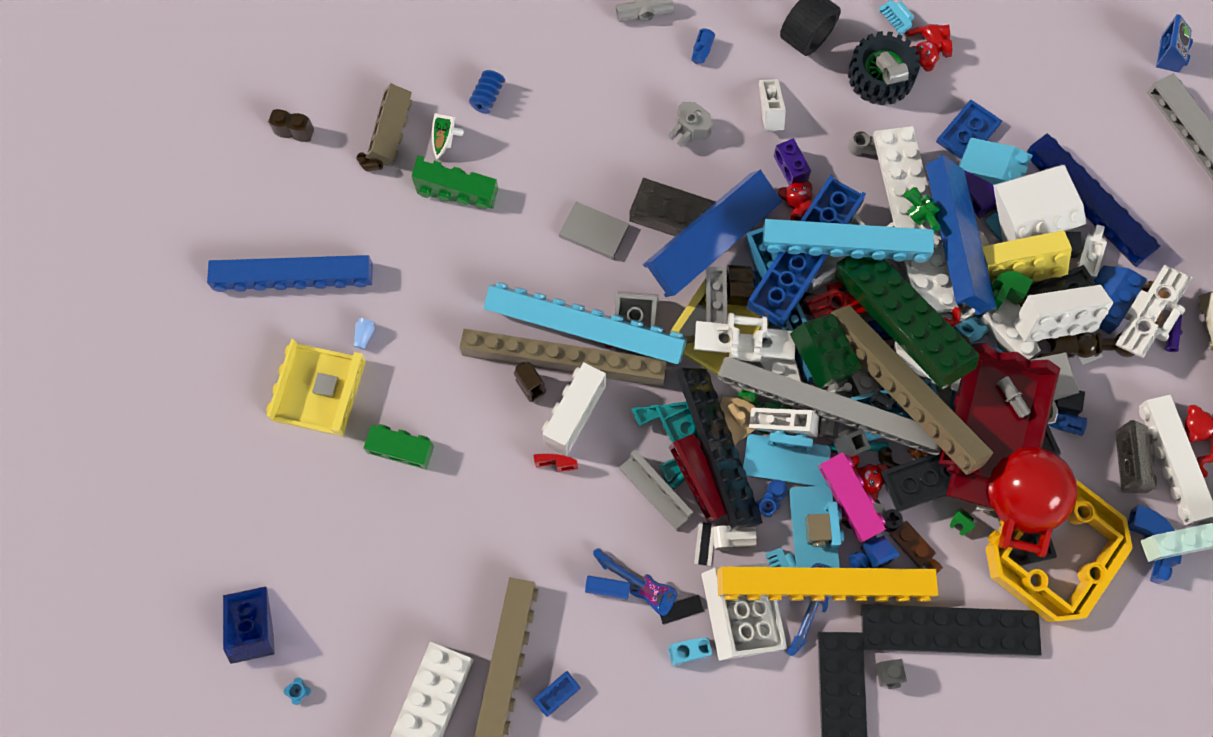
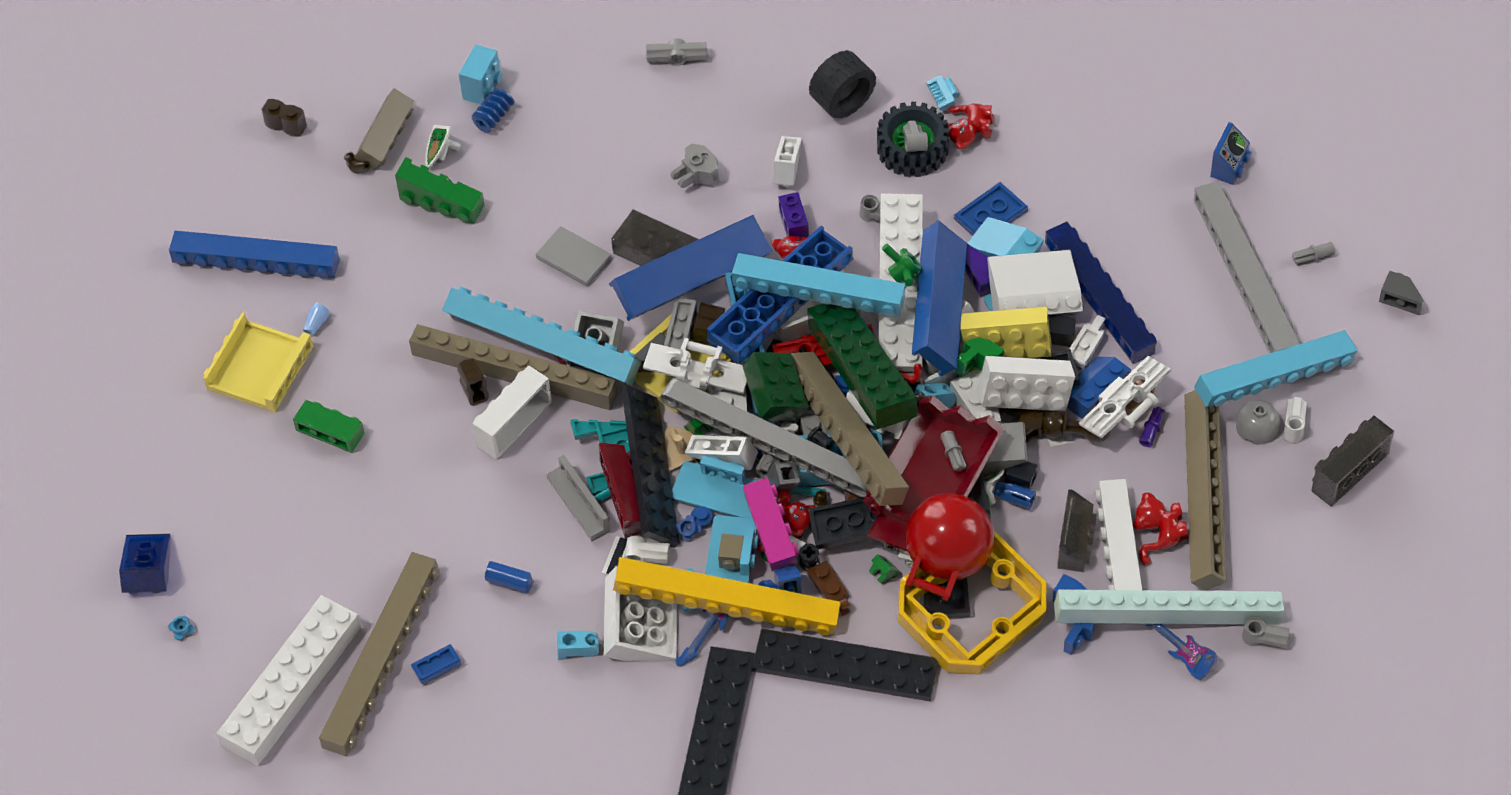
camera: 10 degrees right, 15 degrees down
light grey tile [312,373,339,398] -> none
red slope [533,453,578,472] -> none
blue piece [593,548,677,616] -> none
black sticker [660,595,704,624] -> none
blue hinge [691,28,715,64] -> none
dark grey brick [875,659,907,690] -> none
none -> medium azure brick [459,44,502,105]

